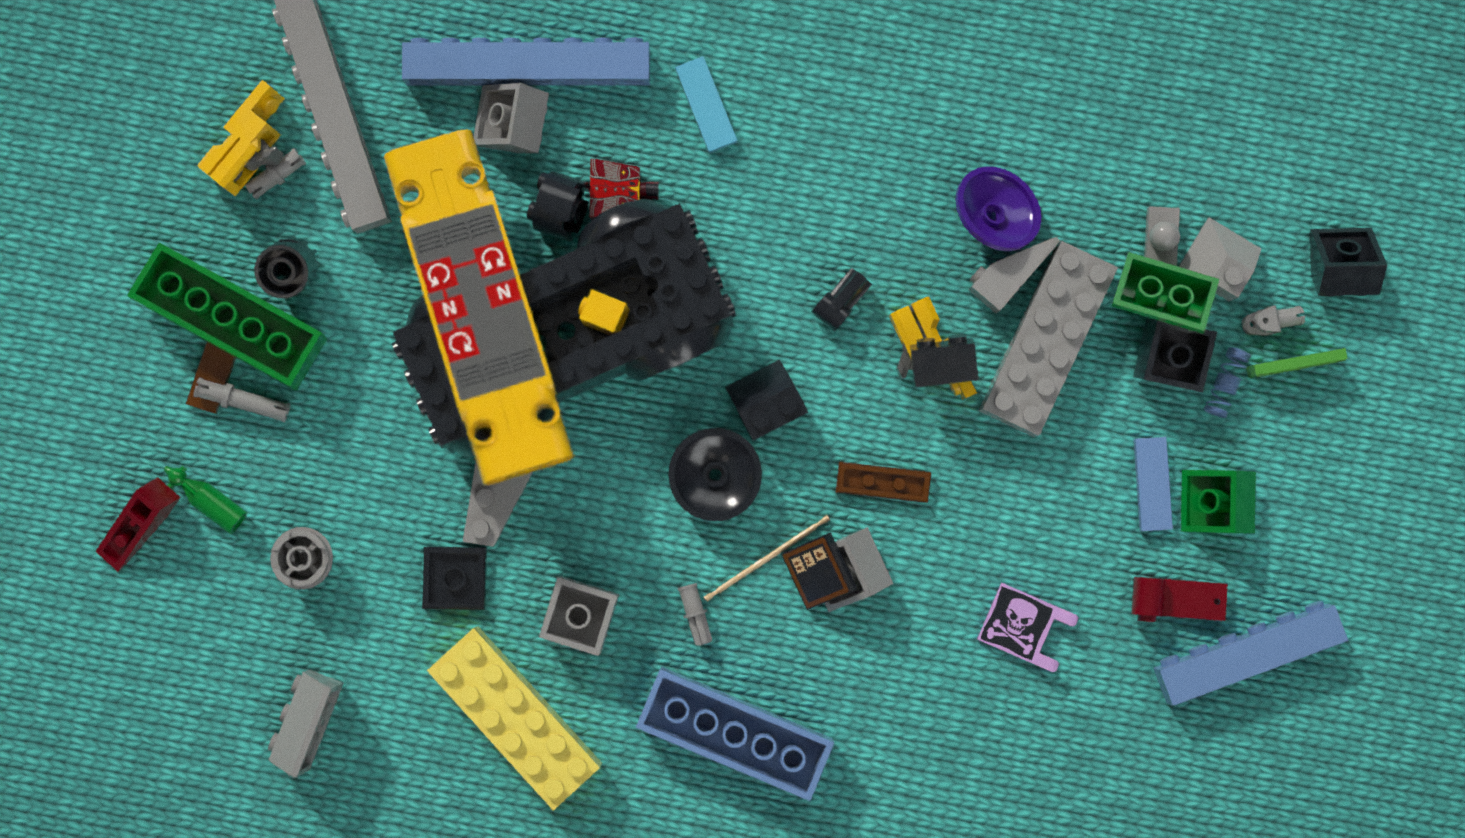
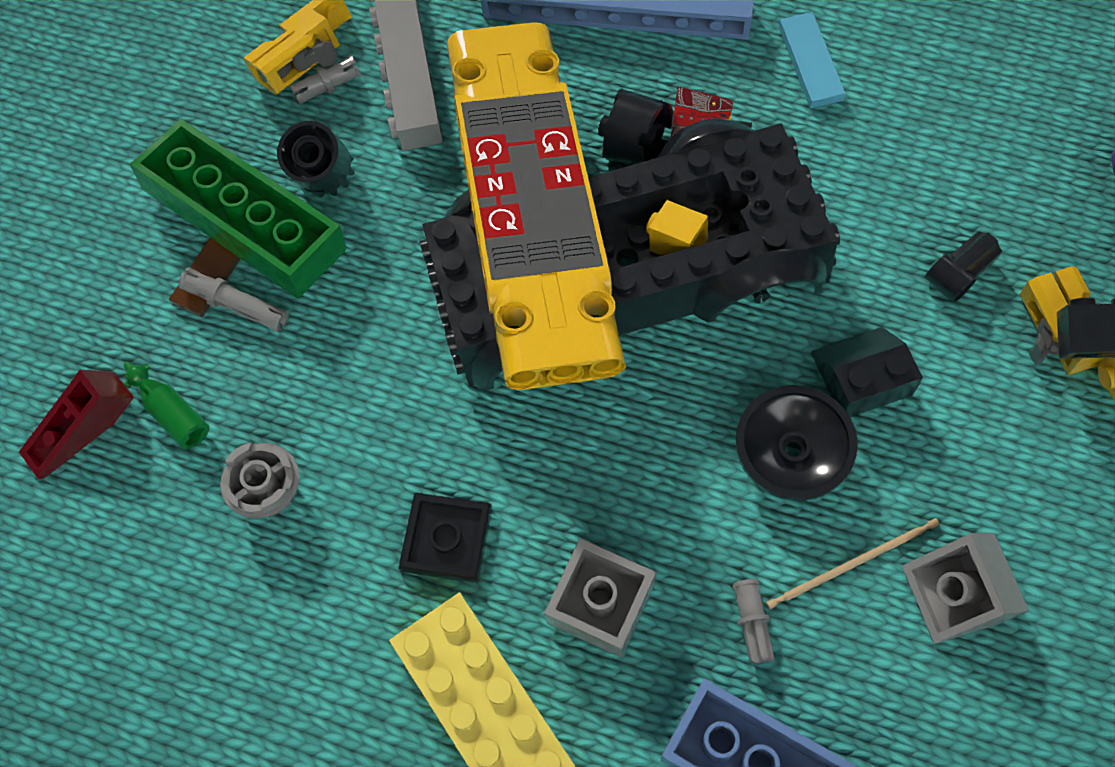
camera: 15 degrees right, 20 degrees down
light grey slope [268,670,344,778] -> none
light grey wing [463,461,533,547] -> none
light grey slope [474,83,549,153] -> none
tile [781,532,857,610] -> none
reddish brown tile [836,462,931,503] -> none

